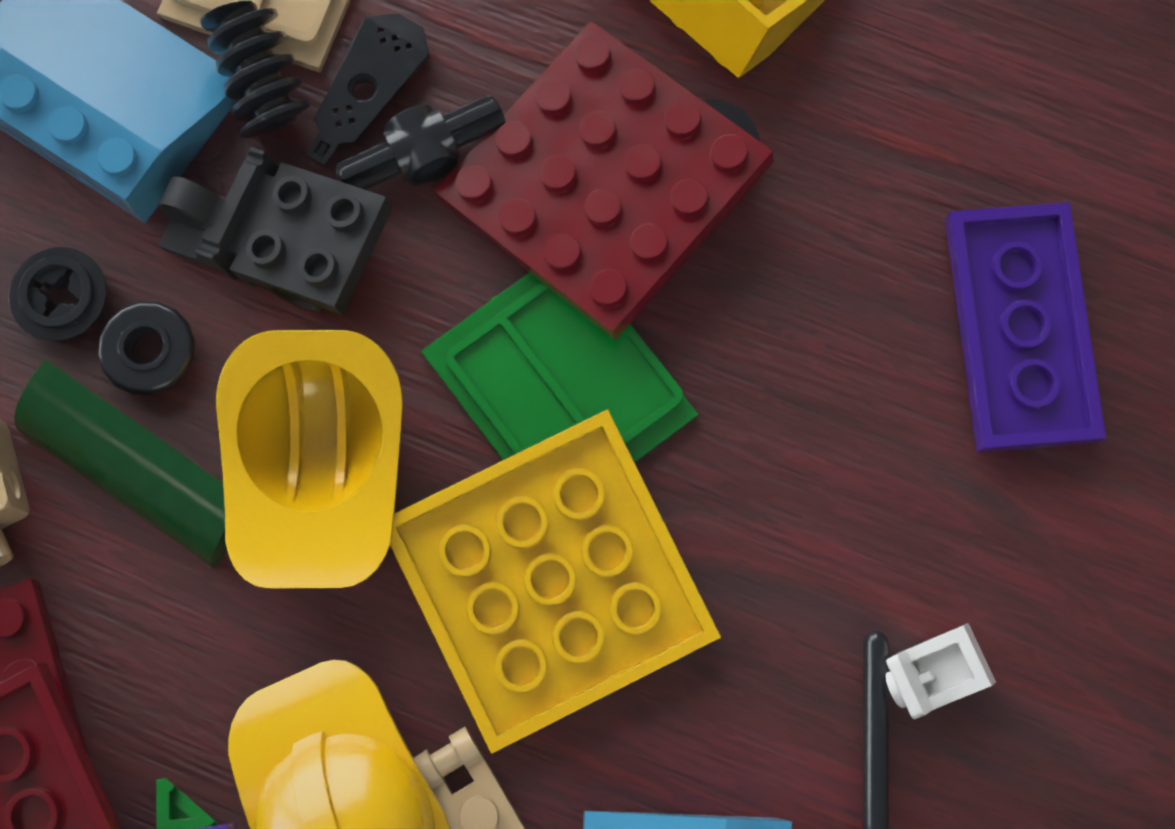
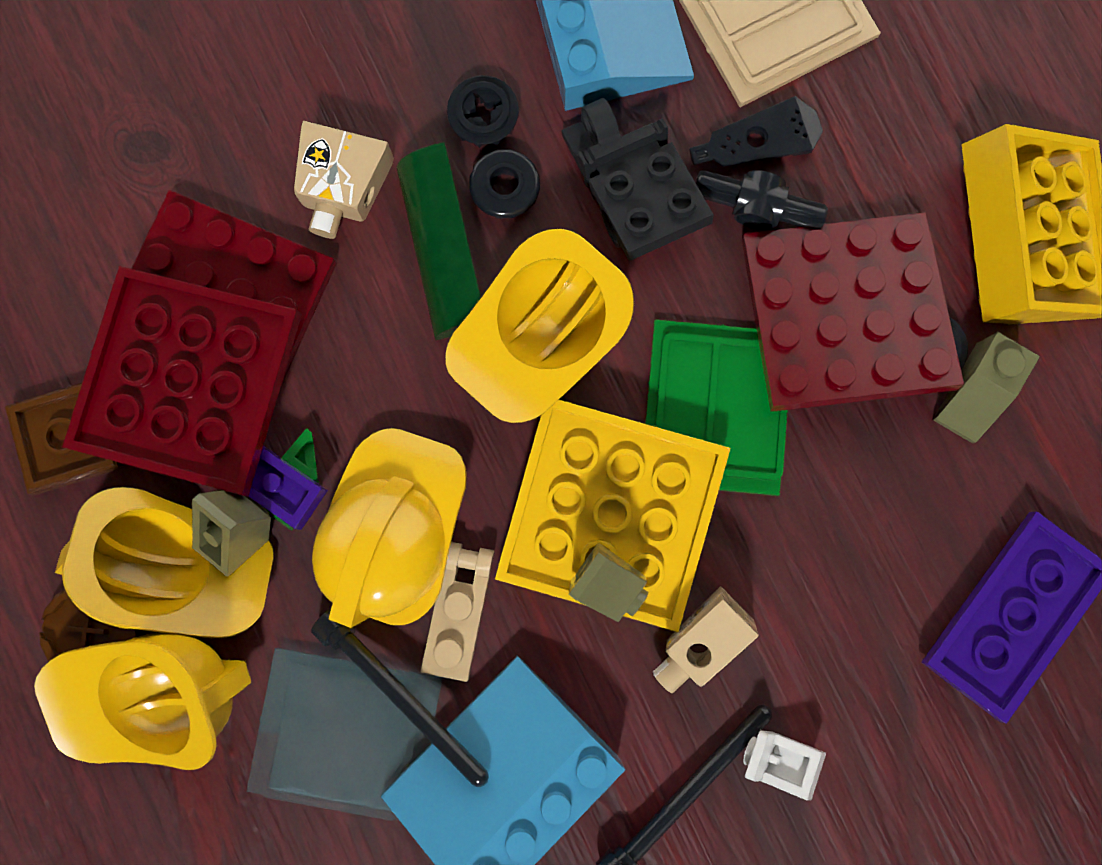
camera: 45 degrees right, 5 degrees up
black piece [200,1,310,138] -> none
none -> olive slope [569,542,649,622]
none -> tan torso [653,586,759,694]
none -> olive slope [933,332,1040,444]

